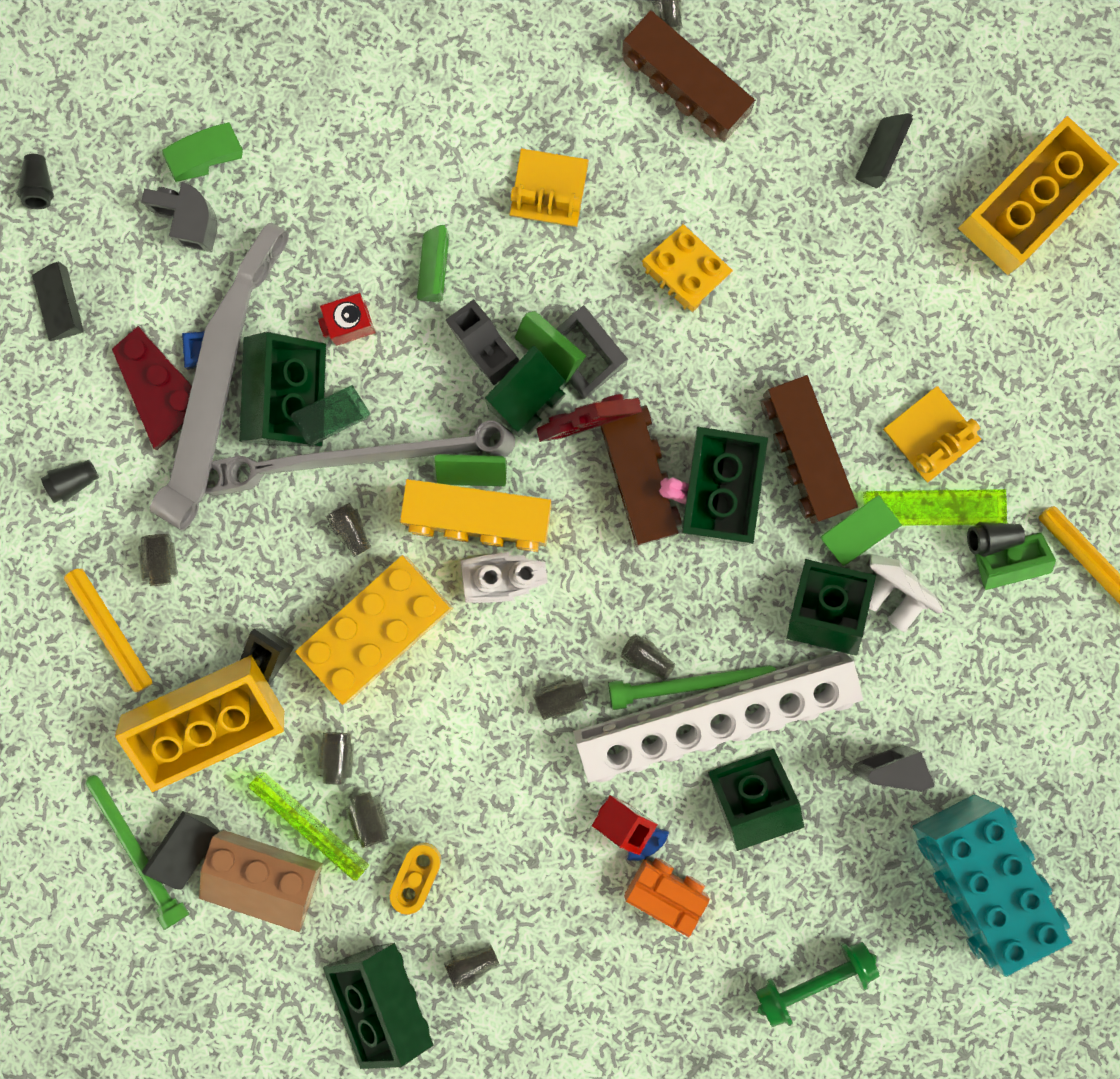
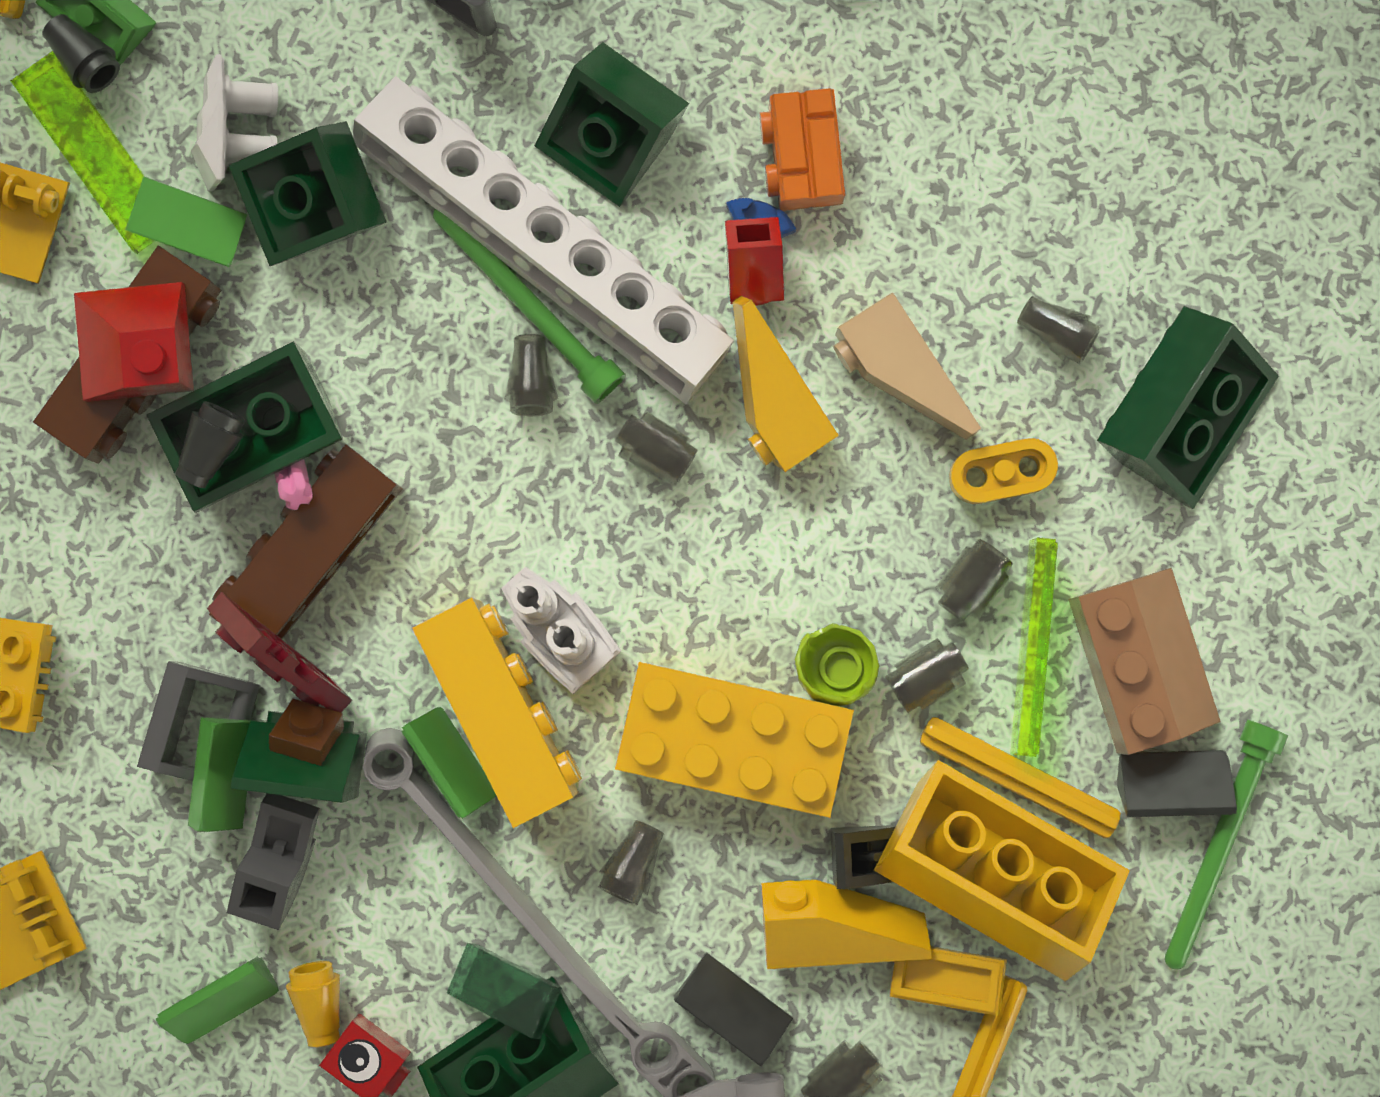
camera: 125 degrees left, 0 degrees up
none -> red slope [74,282,194,402]
none -> pearl dark grey cone [175,401,245,488]
none -> reddish brown plate [269,699,344,766]
none -> yellow cone [286,961,340,1047]
none -> pearl dark grey slope [674,952,793,1067]
none -> yellow slope [733,296,839,472]
none -> yellow slope [761,880,931,969]
none -> lime hair [794,623,880,706]
none -> tan slope [833,292,981,440]
none -> yellow tile [890,946,1007,1016]
none -> yellow axle [920,717,1121,838]

